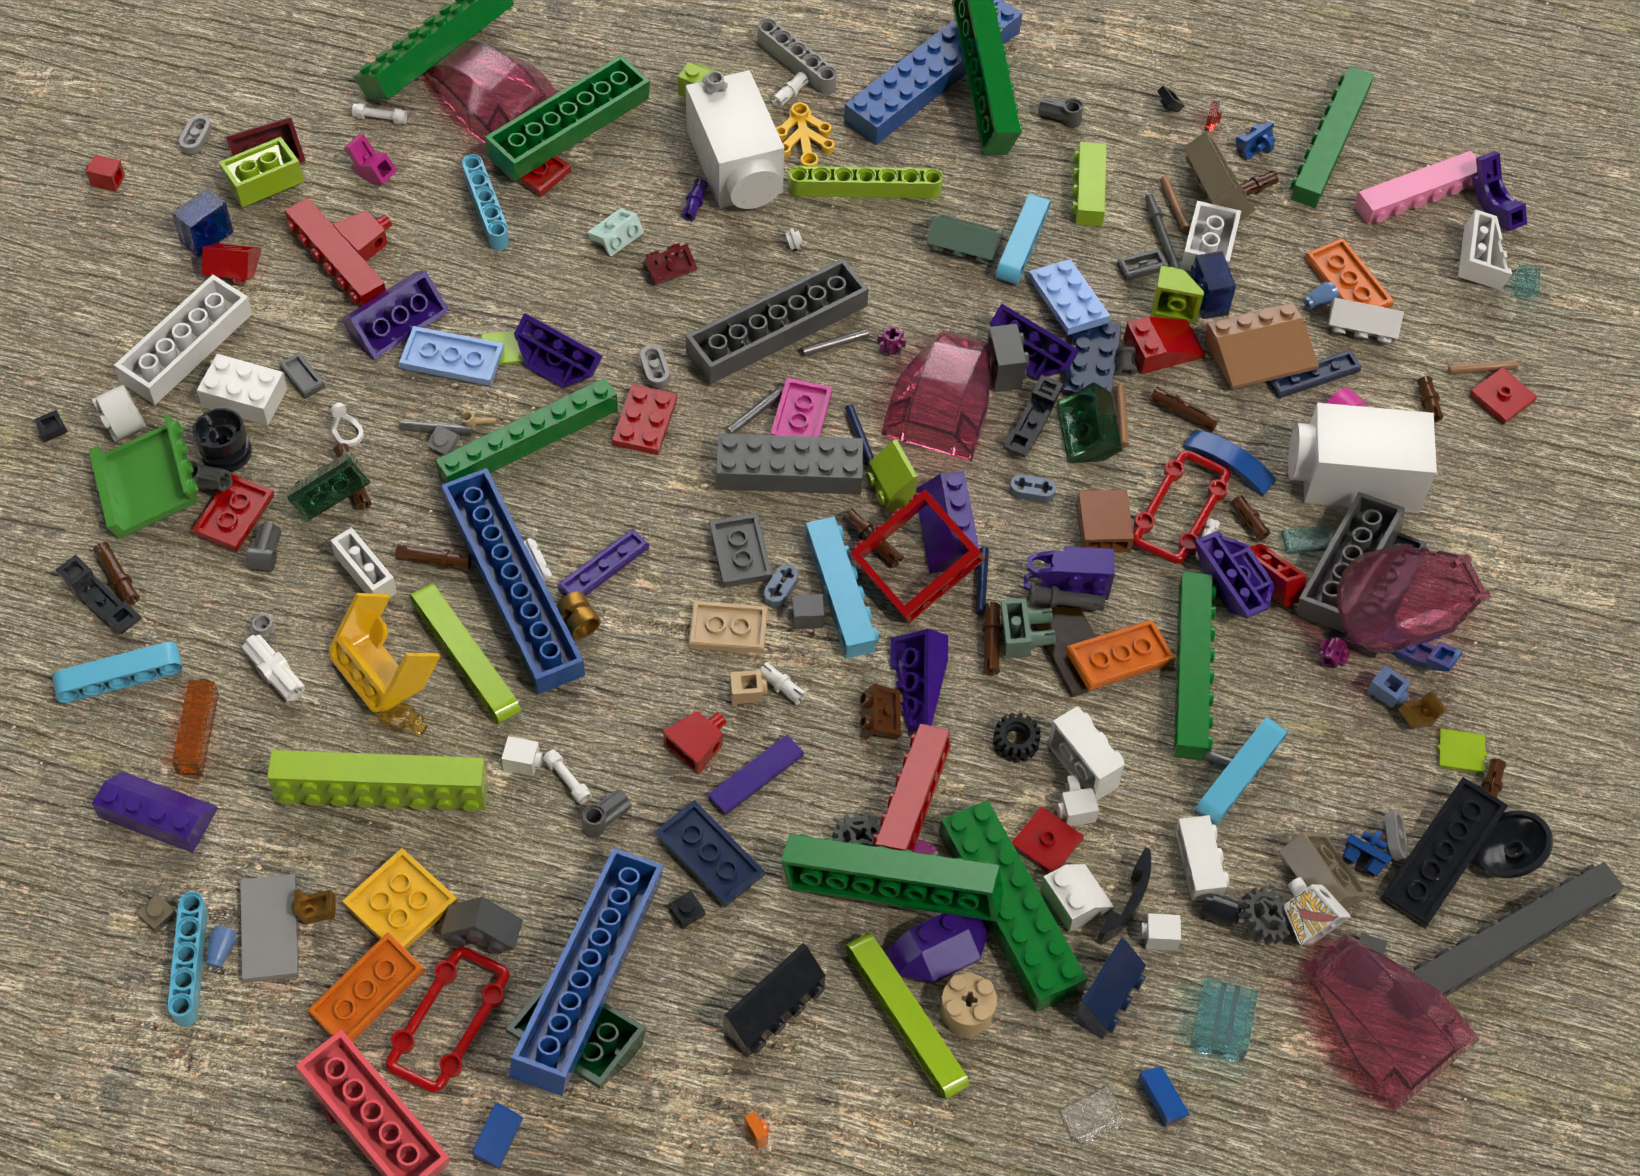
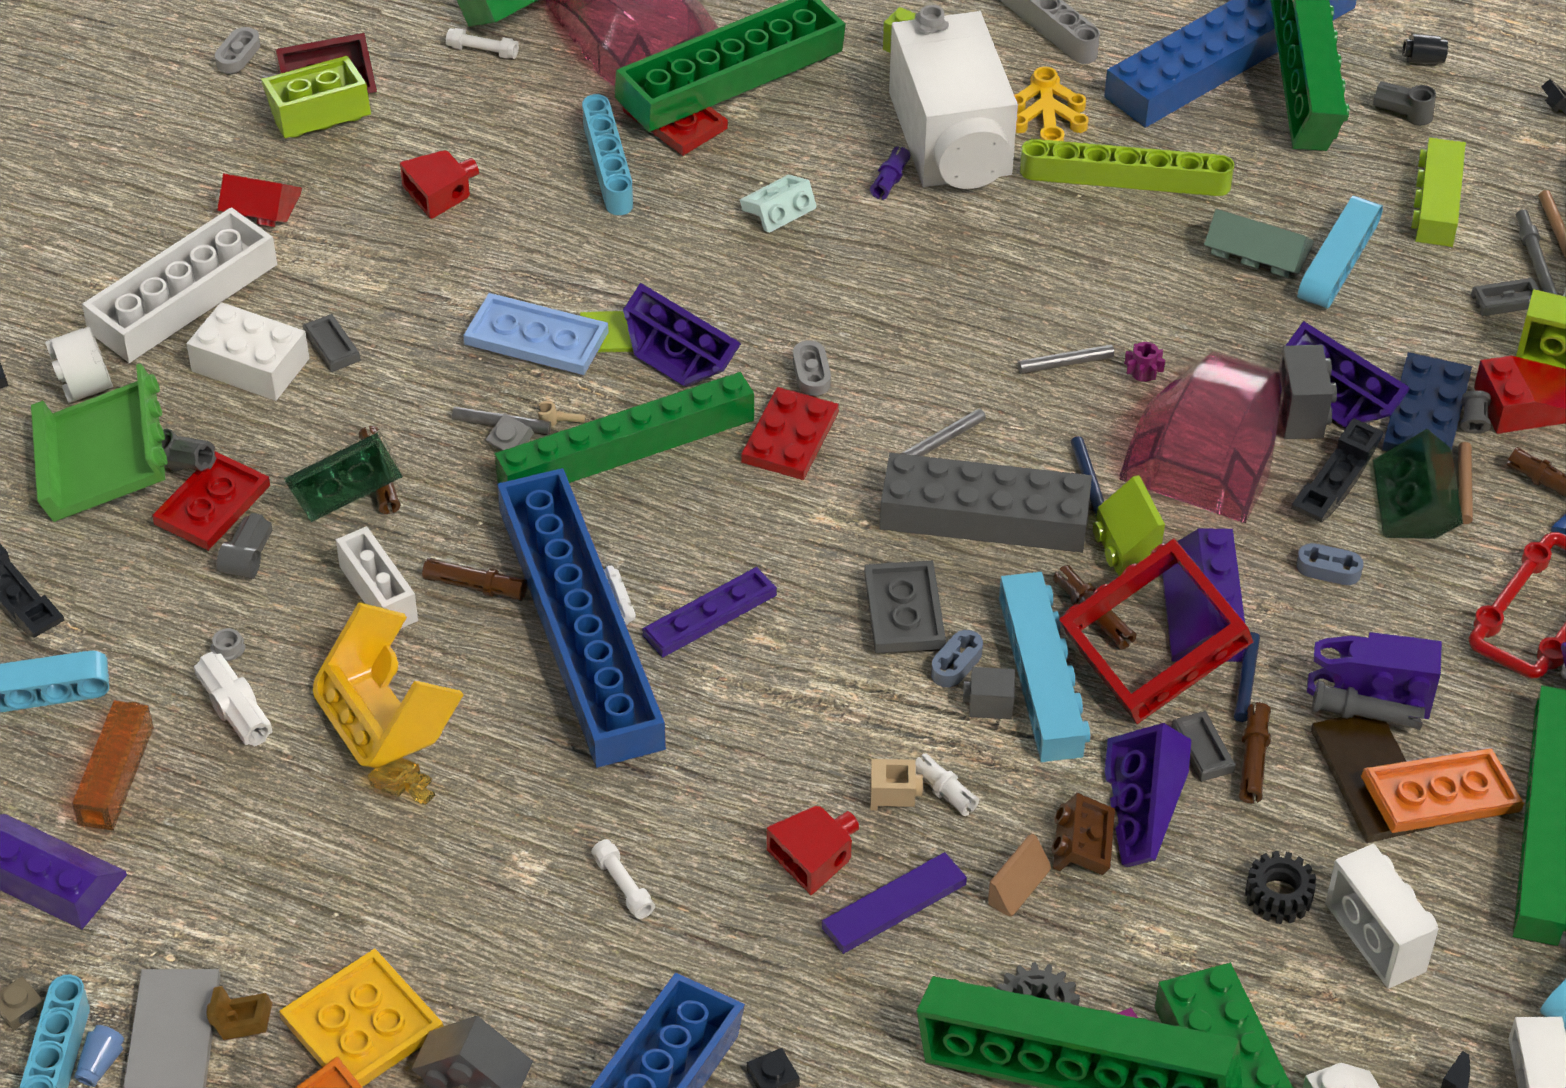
camera: 10 degrees right, 10 degrees down
red brick [86,154,125,192] -> none
reddish brown pin [93,542,140,606] -> none
clear blue brick [172,188,234,257] -> none
black wheel [192,408,253,472] -> none
lime brick [267,750,488,812] -> none
brick [285,198,386,307] -> none
white piece [330,403,364,447] -> none
dark purple slope [341,270,449,359] -> none
dark pink brick [344,134,397,185] -> none
lime beam [409,583,521,724] -> none
white brick [501,736,543,777] -> none
pearl gold wheel [556,591,601,639] -> none
dark grey piece [582,789,632,837] -> none
dark red bracket [642,243,698,286] -> none
dark blue plate [655,800,765,908] -> none
dark grey brick [685,258,869,384] -> none
tan tile [689,601,768,654] -> none
dark pink plate [770,378,833,437] -> none
white pin [771,72,808,108] -> none
white plate [785,228,803,250] -> none
brick [873,724,951,851] -> none
sand green brick [1000,598,1056,658] -> none
red plate [1012,806,1084,874] -> none
light blue plate [1029,259,1110,335] -> none
white brick [1057,775,1099,826] -> none
dark orange brick [1076,489,1134,552] -> none
none -> medium nougat slope [988,833,1051,917]
none -> dark grey tile [1171,711,1235,782]
none -> black brick [1402,33,1448,66]

